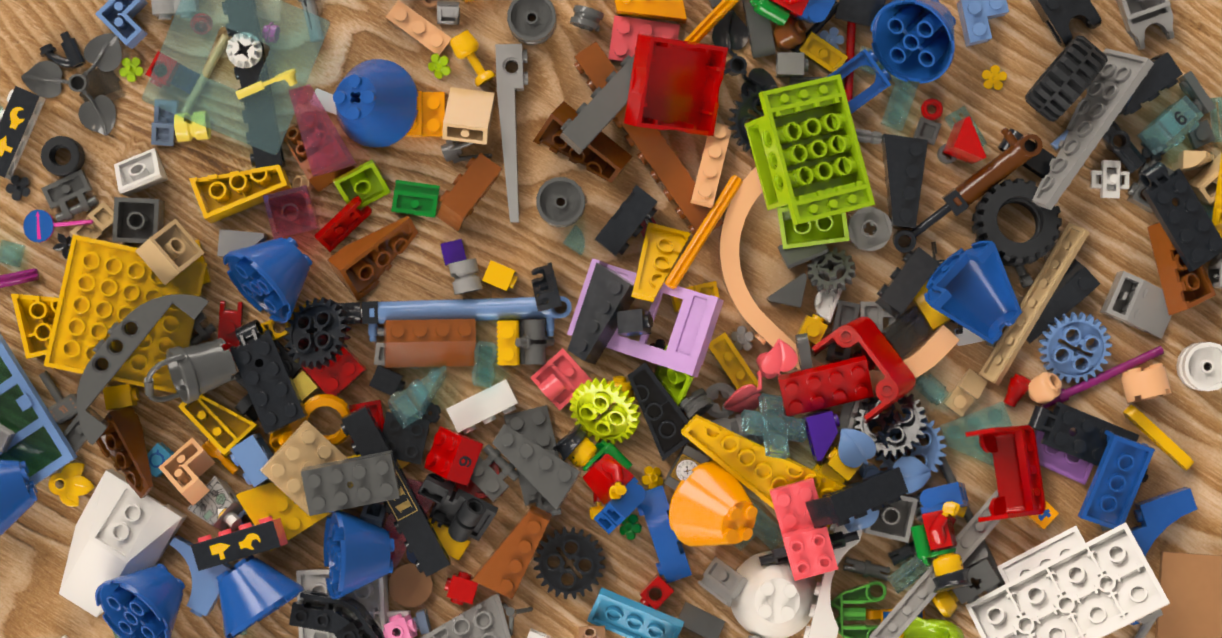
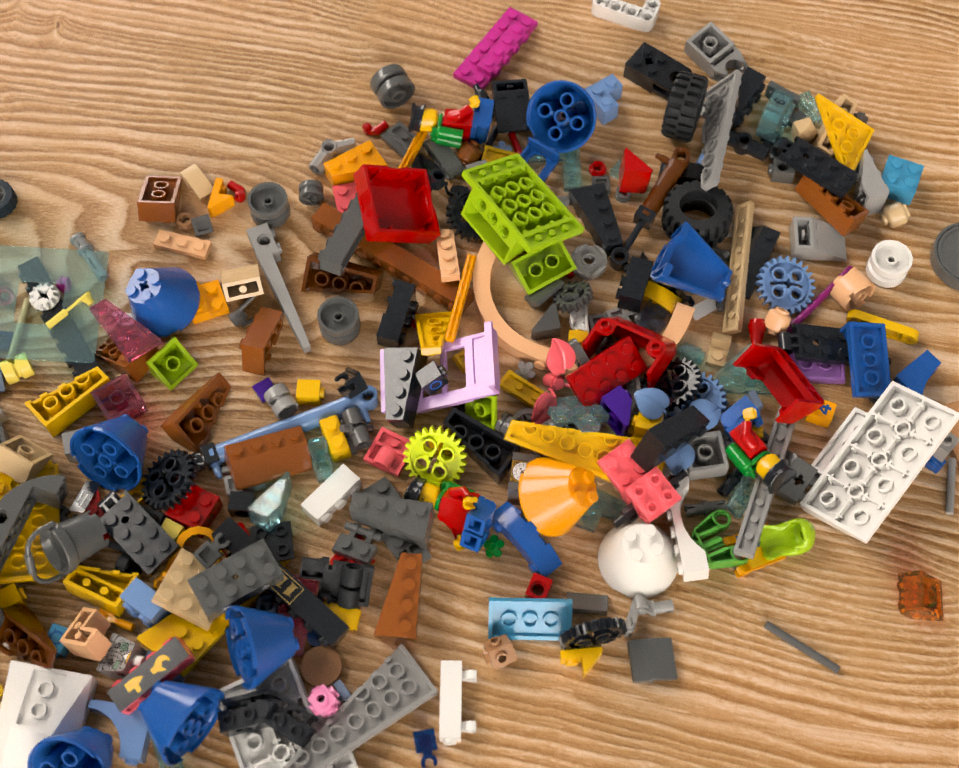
camera: 20 degrees left, 25 degrees down
red hinge [314,196,372,252] -> none
green plate [391,180,440,218] -> none
black plate [419,402,441,424] -> none
red brick [424,426,483,486] -> none
lime plant [428,53,451,79] -> none
red brick [444,571,479,605] -> none
yellow piece [449,30,496,87] -> none
dark grey plant [502,602,533,636] -> none
black gear [534,527,605,599] -> none
clear light blue tile [563,225,585,255] -> none
yellow plant [641,466,663,490] -> none
light grey plate [697,556,748,607] -> none
yellow cone [932,590,959,618] -> none
yellow plant [981,65,1007,90] -> none
white piece [1090,160,1130,199] -> none
none -> sticker [70,480,100,513]
none -> dark grey plate [192,532,231,569]
none -> sand blue tile [747,390,763,412]

